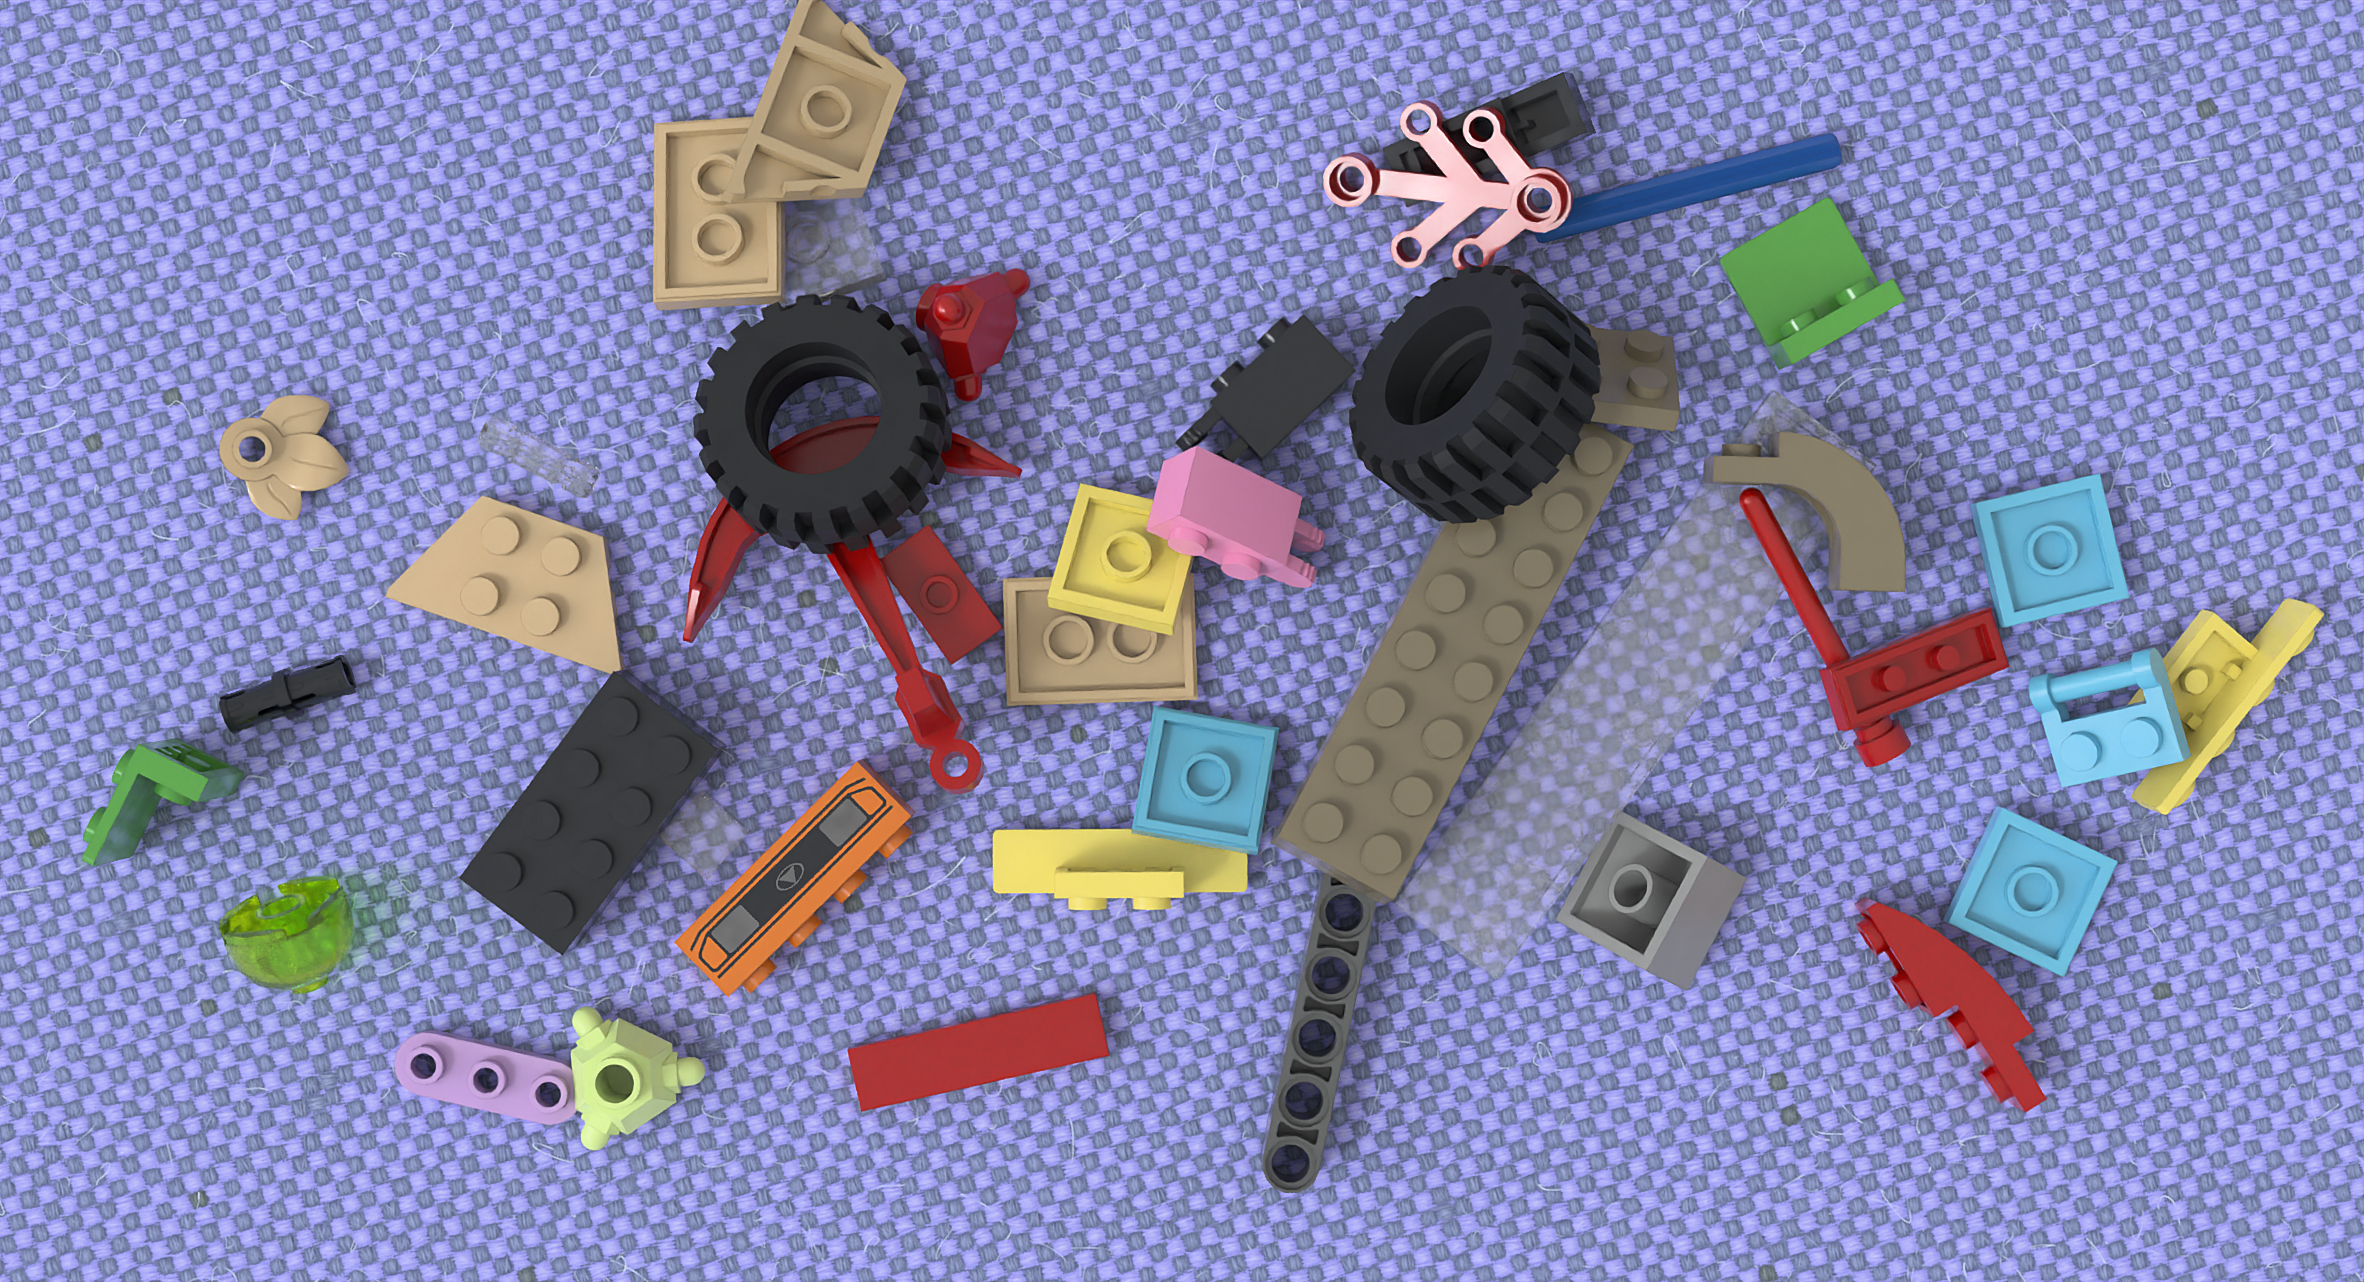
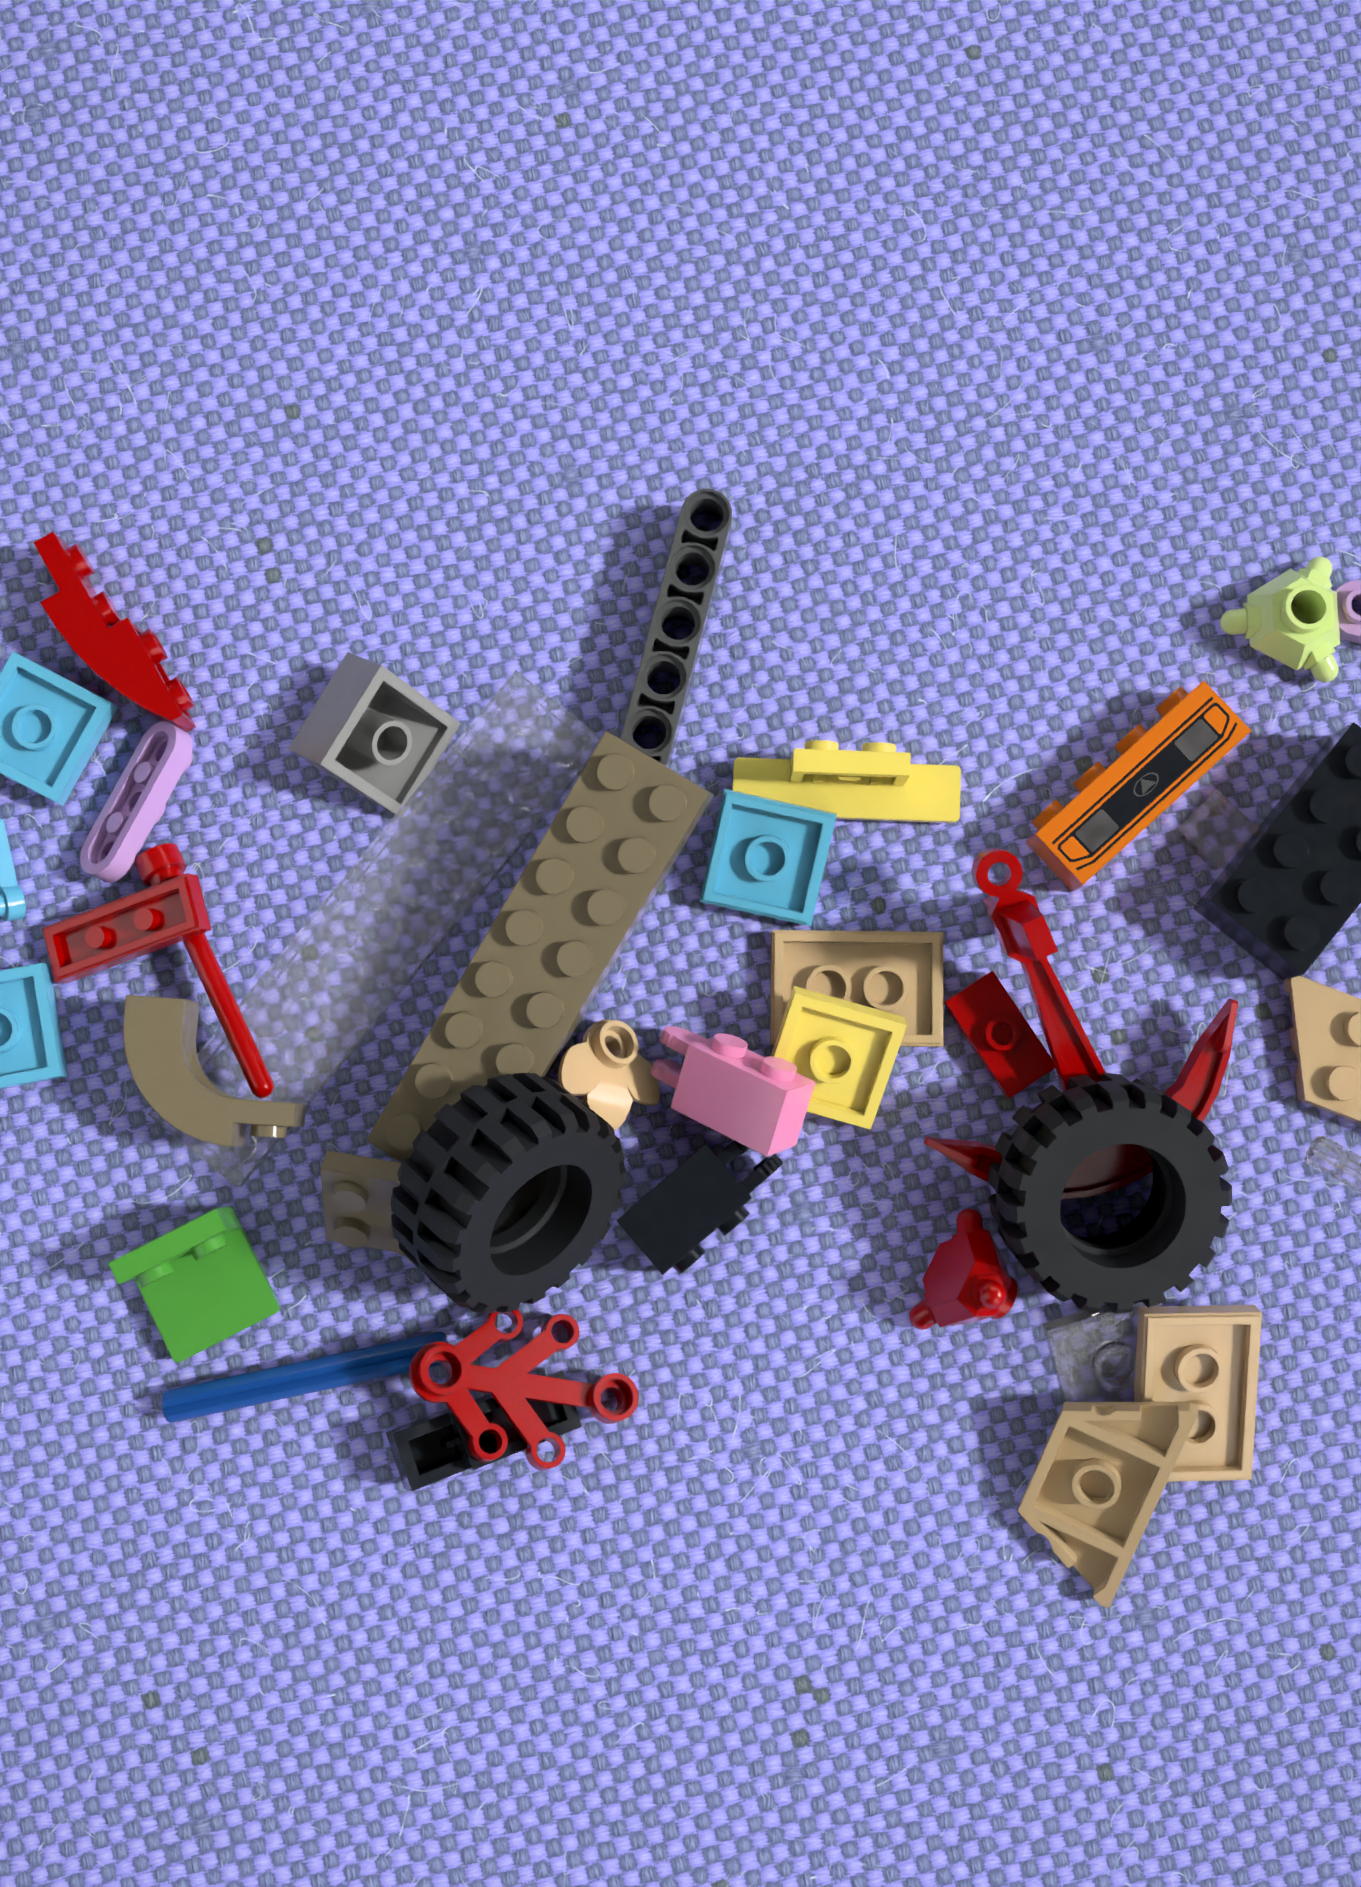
camera: 175 degrees left, 5 degrees down
red tile [847,991,1110,1112] -> none
none -> lavender plate [80,721,193,883]
none -> tan plate [558,1020,660,1131]

